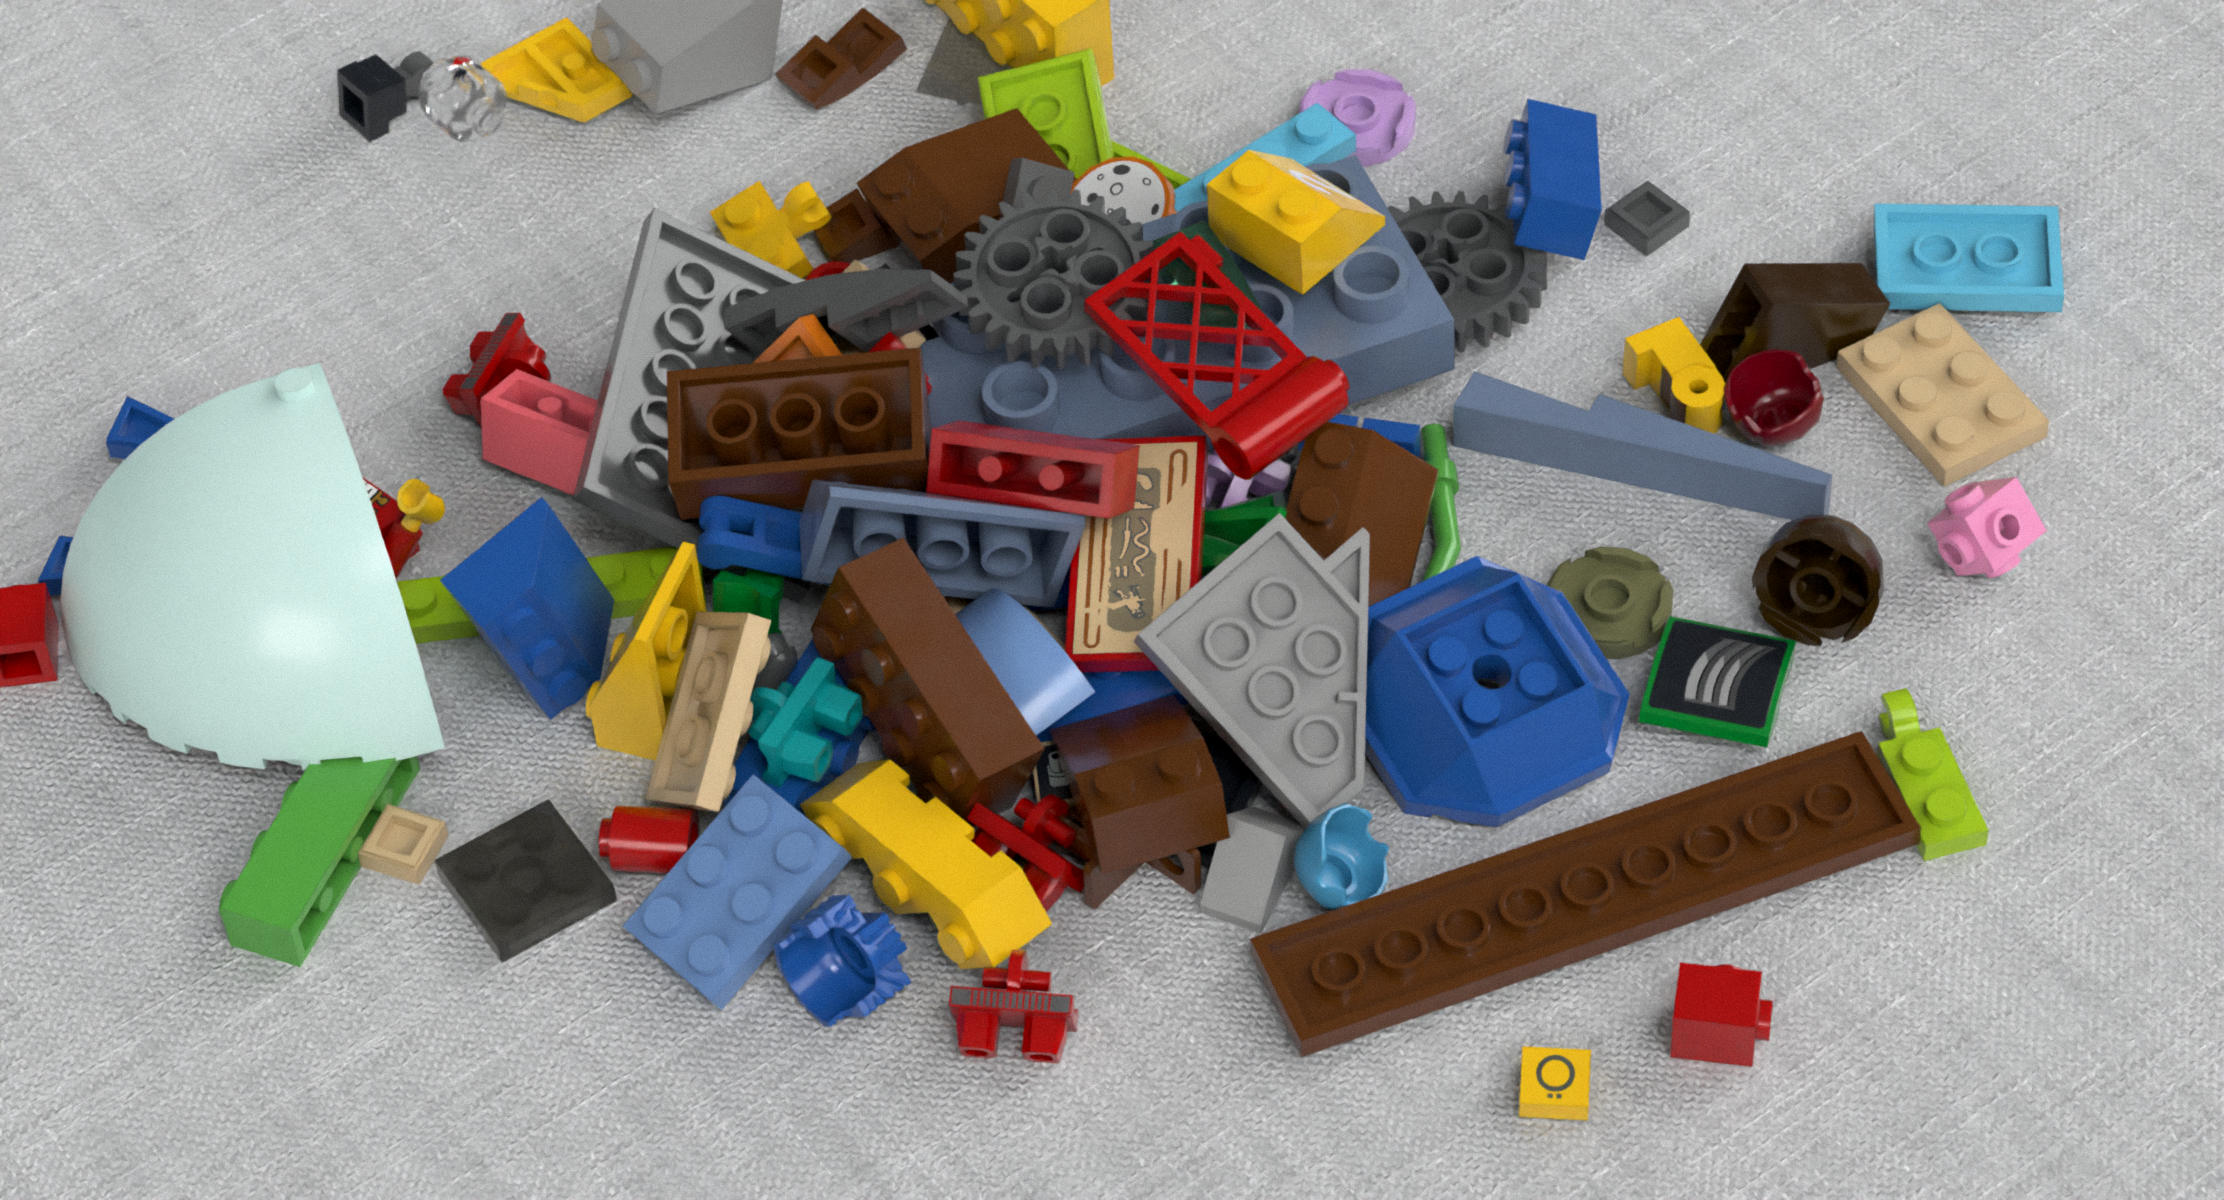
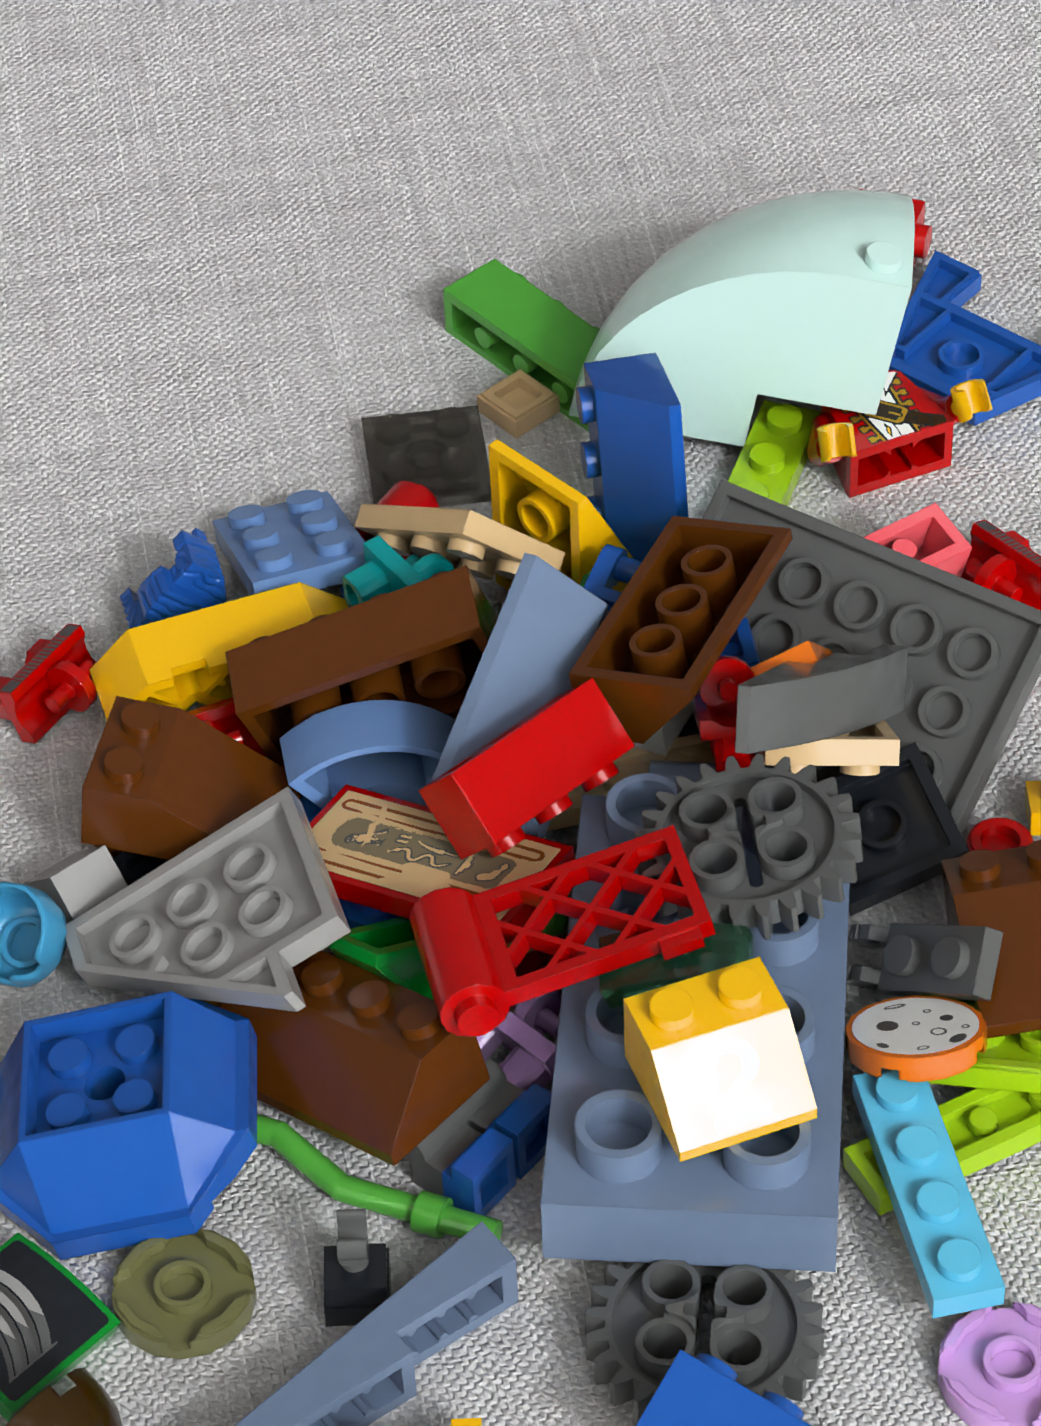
camera: 115 degrees right, 5 degrees down
none -> black piece [324,1208,391,1327]

